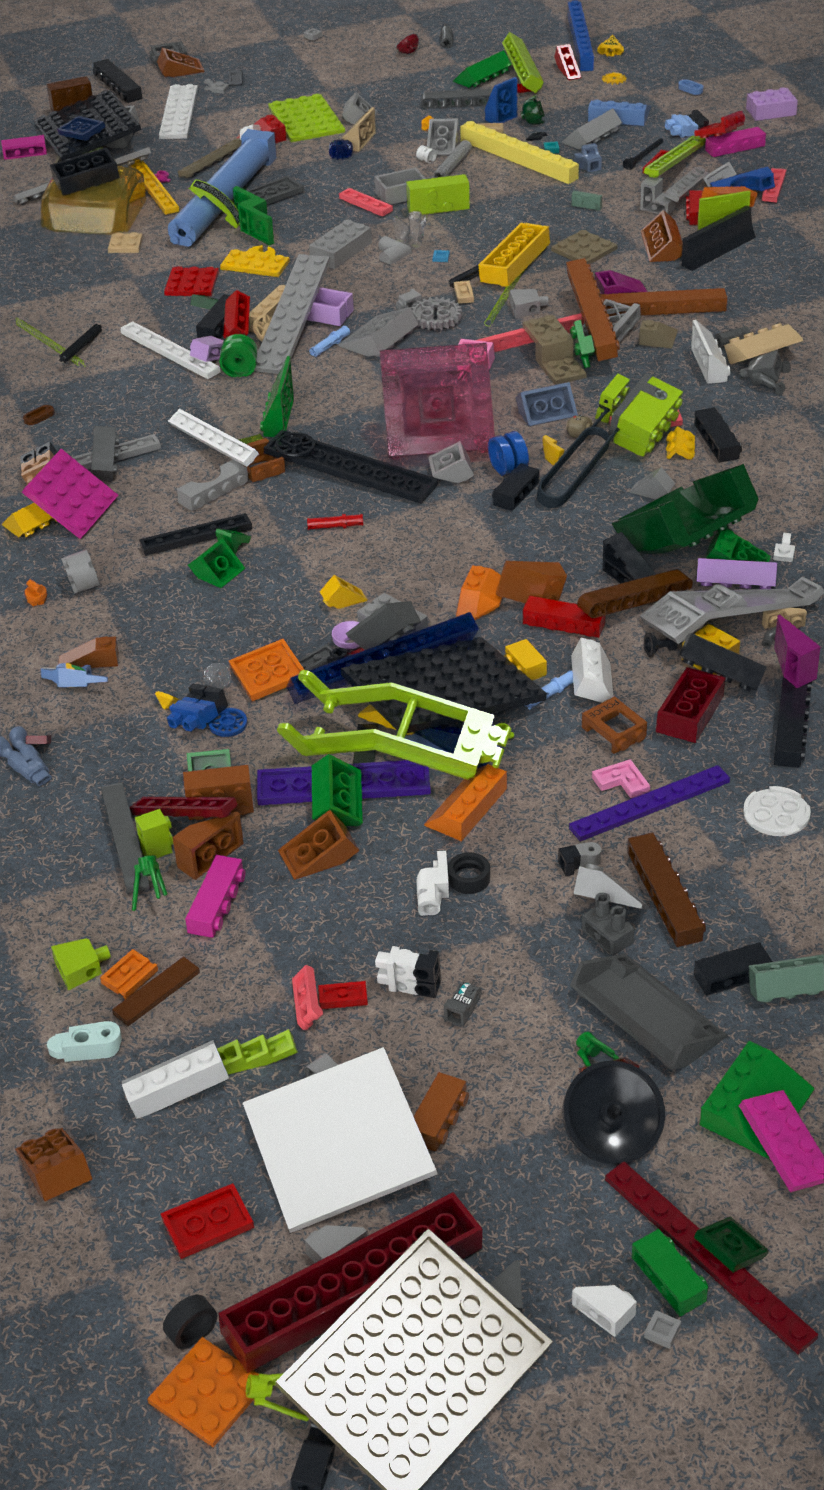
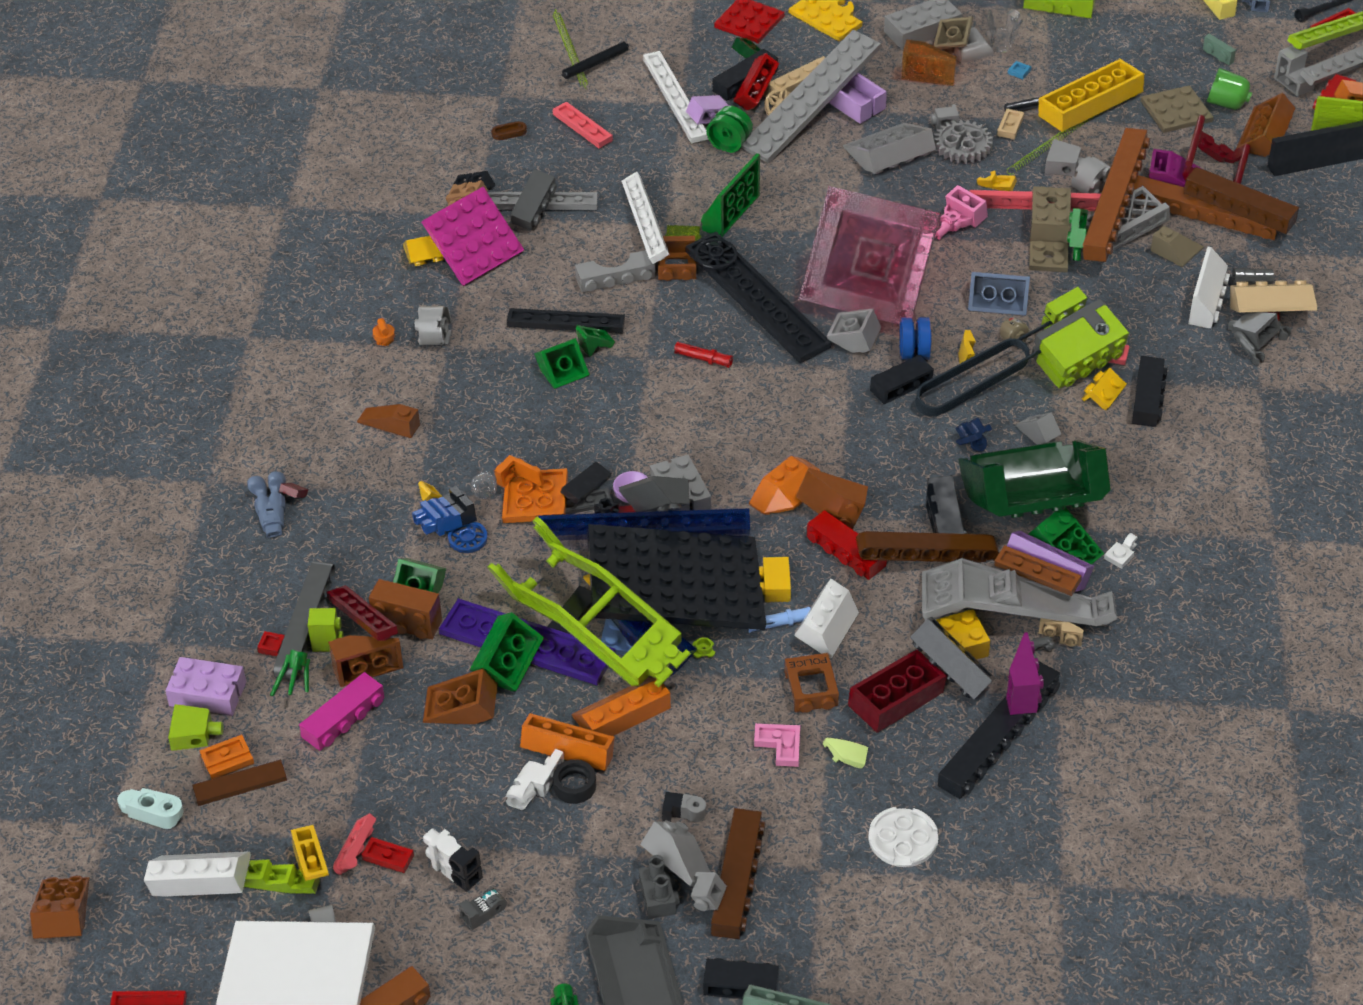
camera: 25 degrees right, 5 degrees up
medium blue animal [41,663,108,687] -> none
light blue pin [309,326,350,357] -> none
yellow slope [320,575,368,609] -> none
dark purple plate [569,765,730,842] -> none
black piece [644,633,678,657] -> none
none -> lavender piece [165,657,246,716]
none -> red plate [257,631,285,656]
none -> yellow slope [291,825,329,881]
none -> orange bracket [494,455,544,487]
none -> orange brick [520,713,615,771]
none -> coral plate [553,102,613,148]
none -> black tile [560,462,612,504]
none -> light grey brick [691,872,727,911]
none -> yellowish green slope [823,738,868,768]
none -> clear orange slope [901,39,956,86]
none -> dark tan slope [933,16,973,50]
none -> dark blue hips [955,417,992,452]
none -> yellow slope [977,170,1017,191]
none -> dark orange plate [994,545,1082,596]
none -> light grey brick [1071,156,1111,193]
none -> dark red piece [1182,115,1250,184]
none -> reddish brown brick [1184,167,1299,234]
none -> bright green cylinder [1207,68,1252,110]

